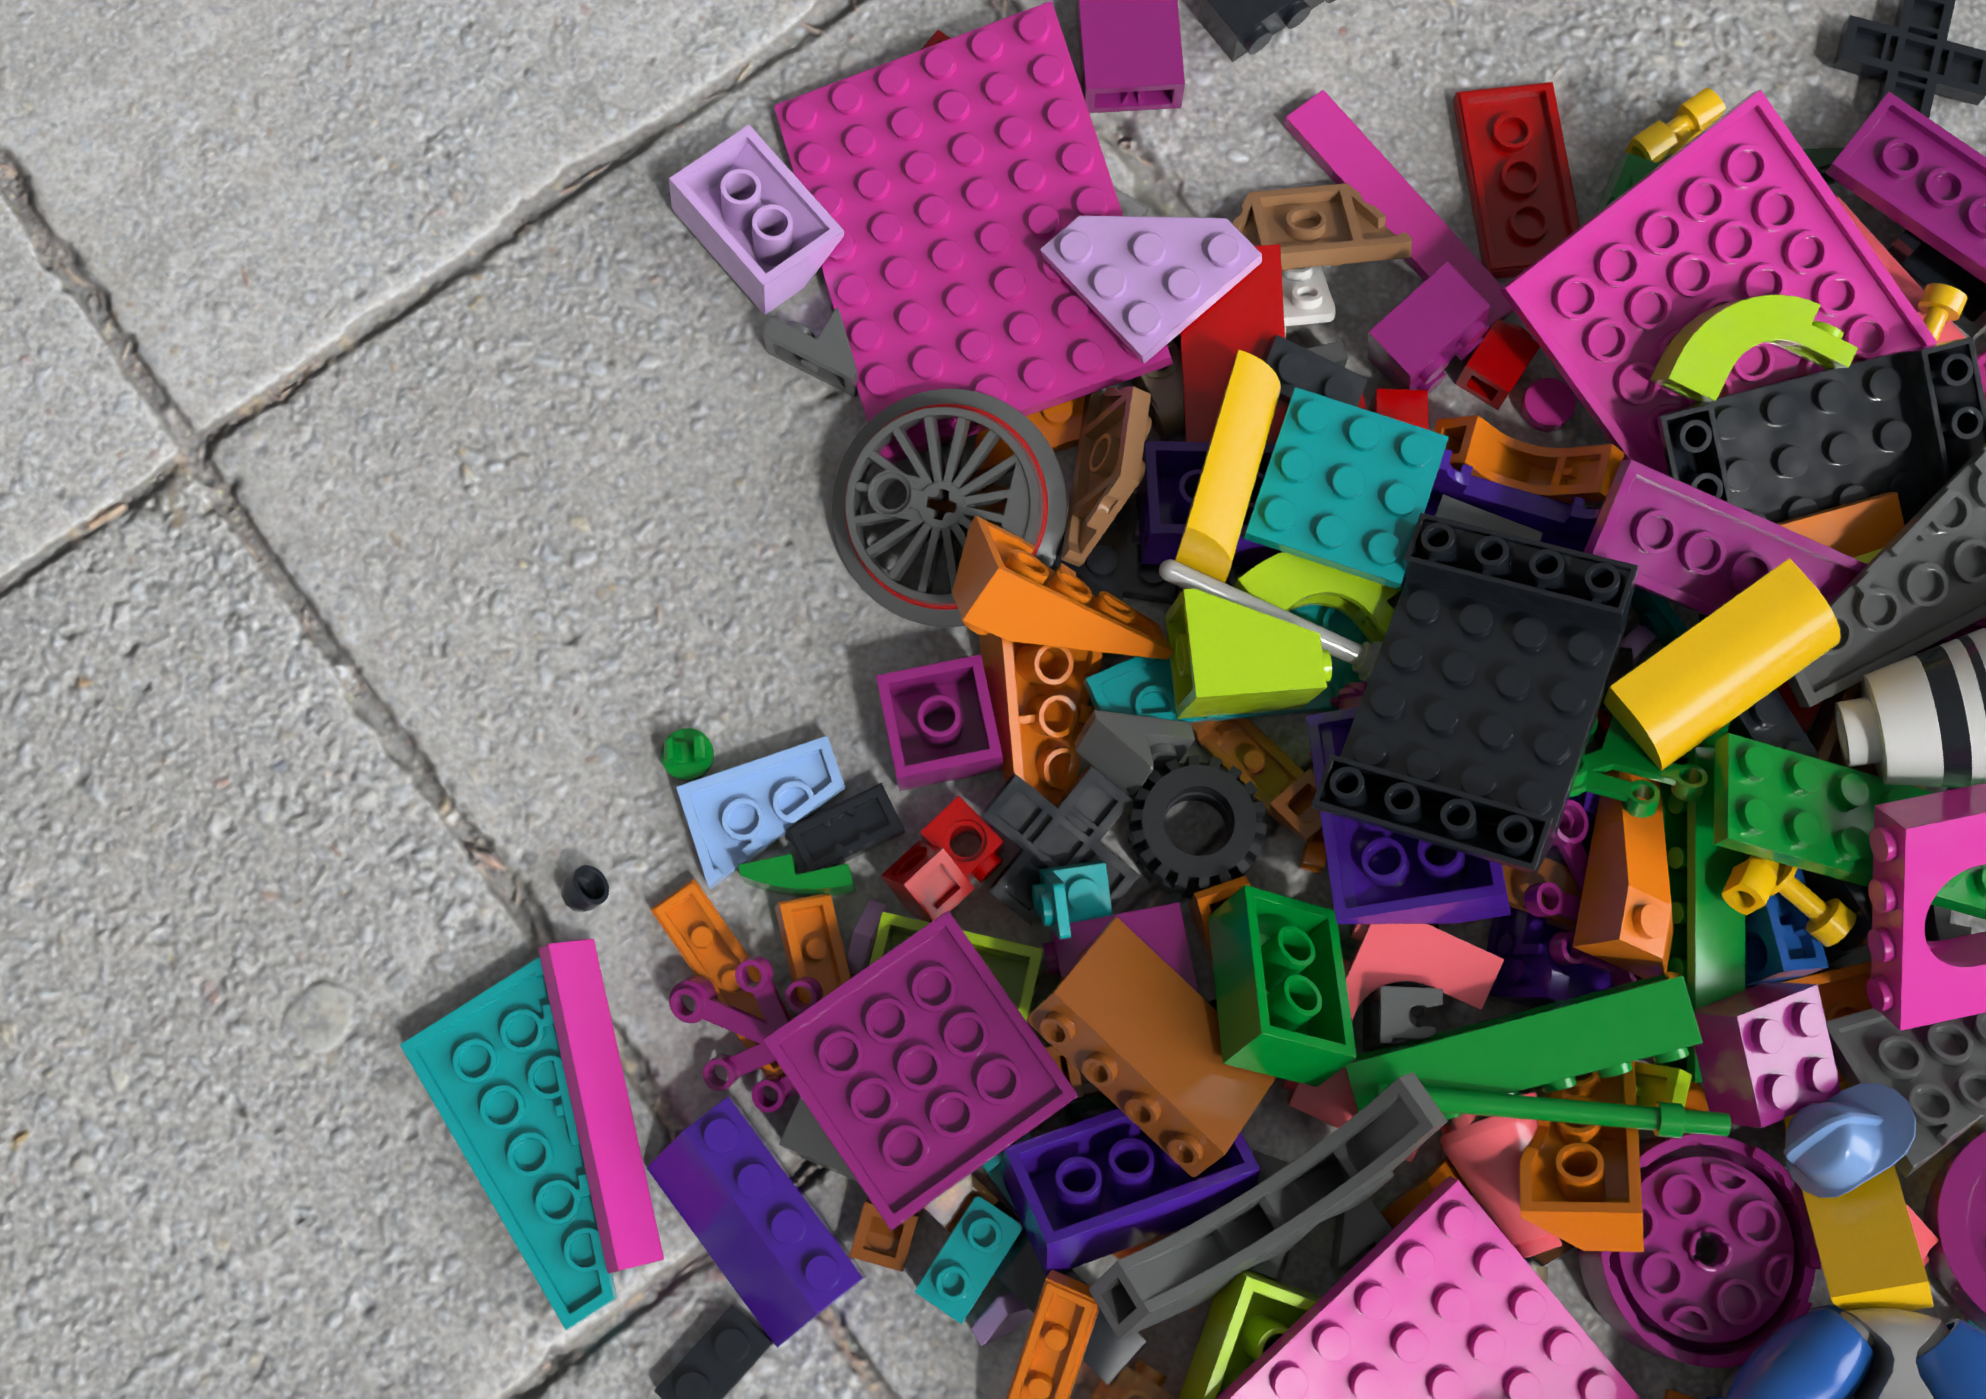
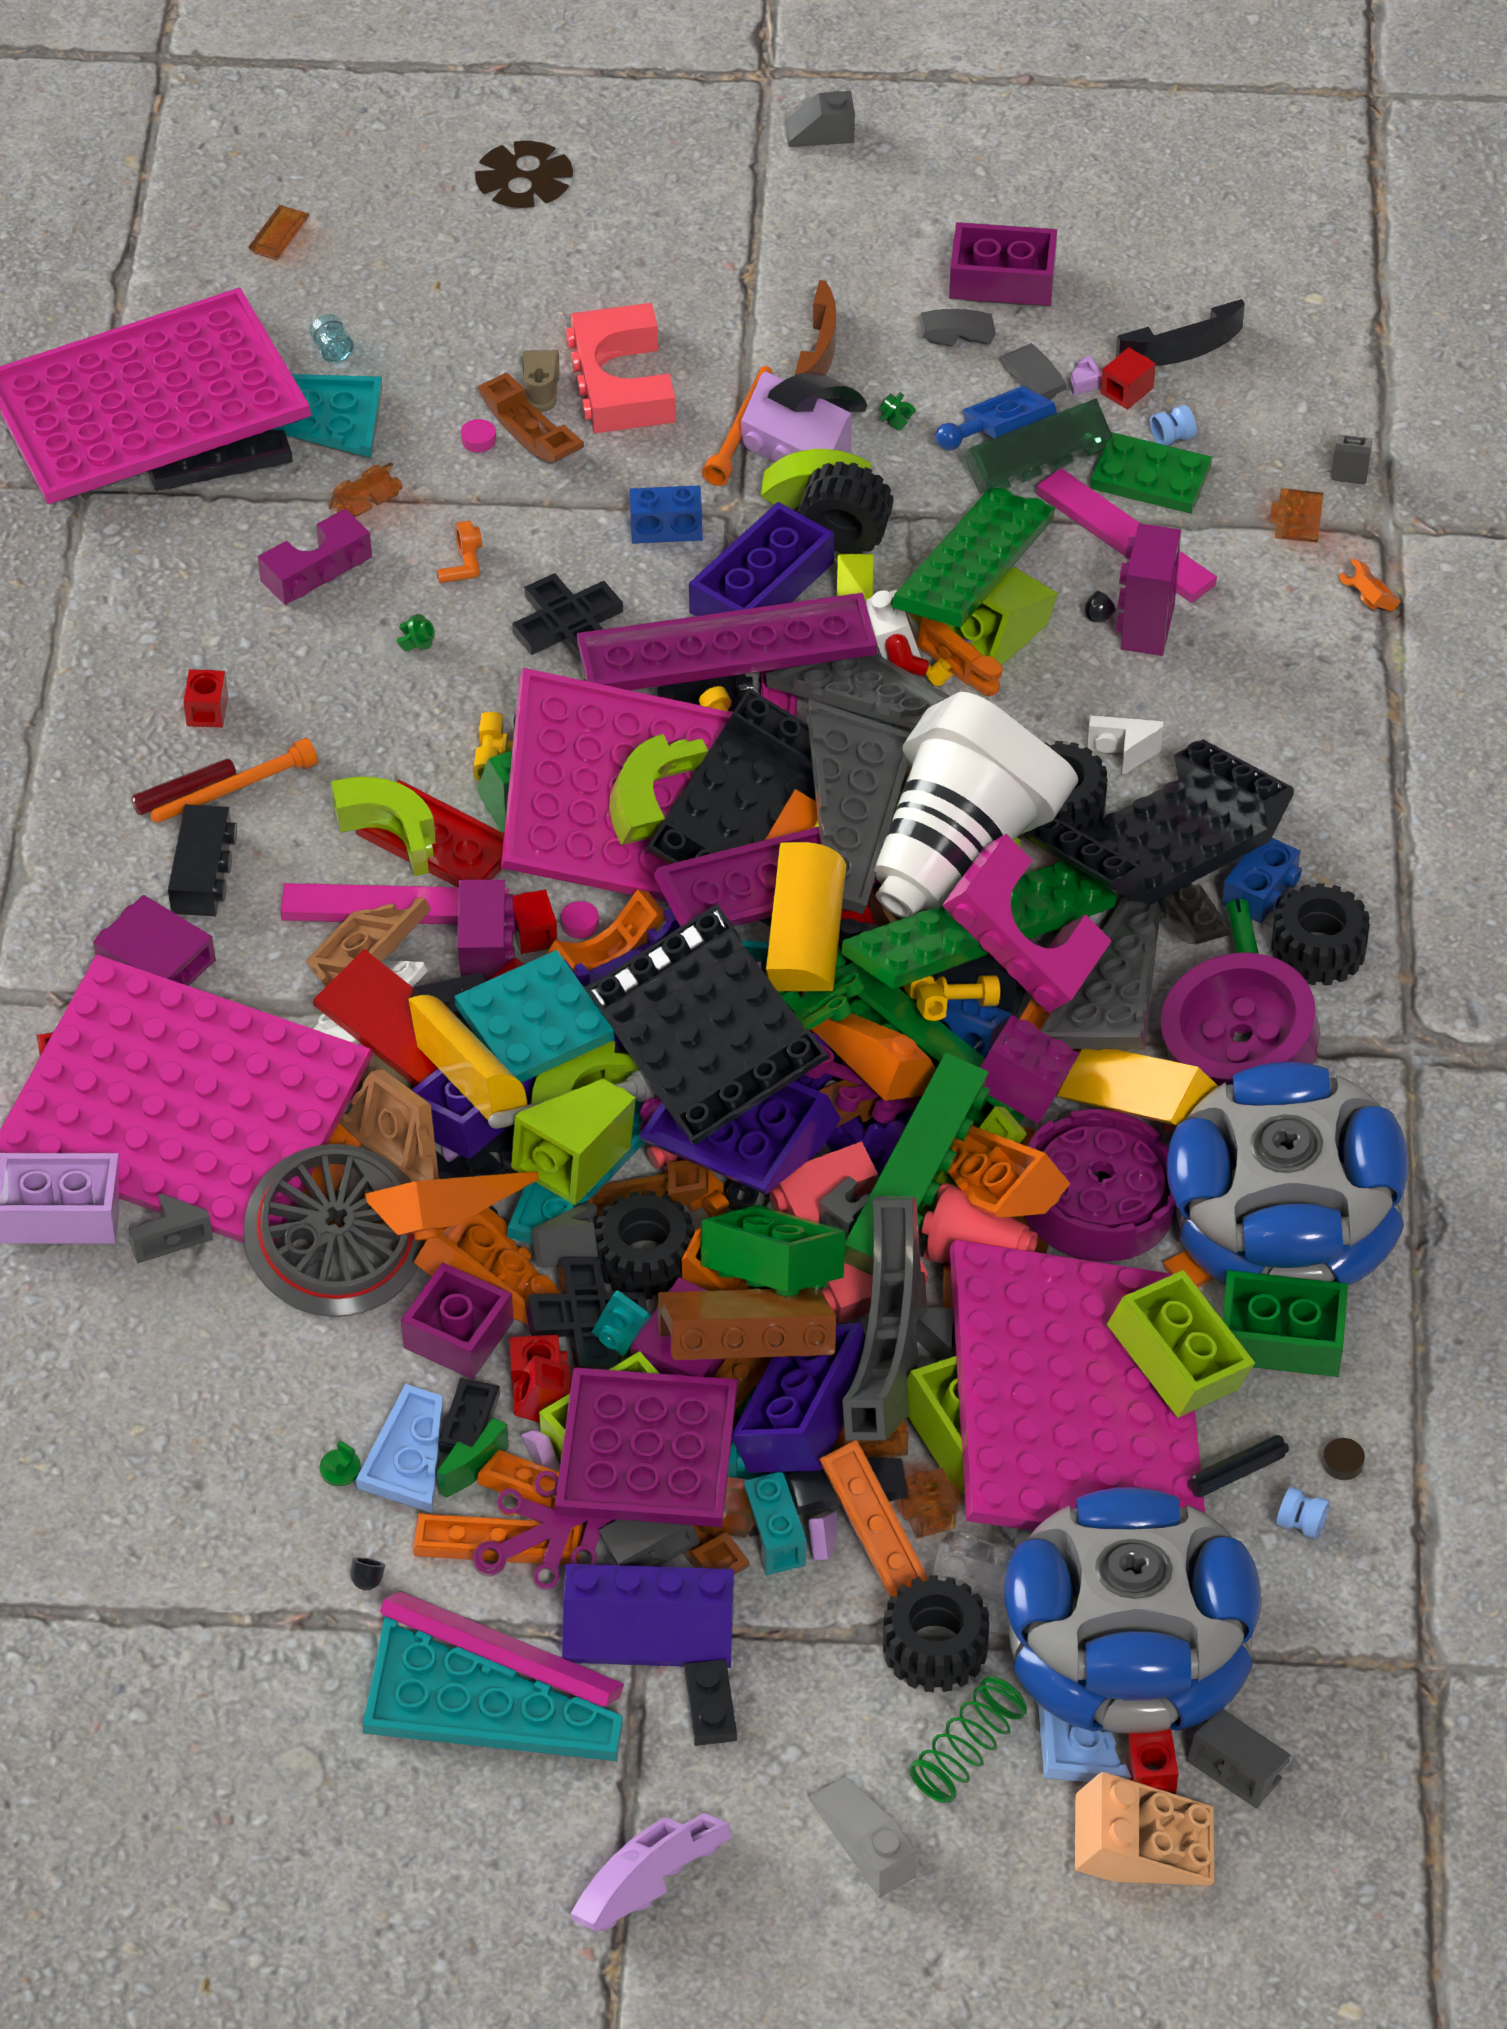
camera: 50 degrees left, 25 degrees down
lavender plate [1040,216,1262,364] -> none
green bar [1376,1083,1731,1138] -> none
medium blue piece [1783,1083,1916,1198] -> none
none -> lime arch [331,776,436,876]

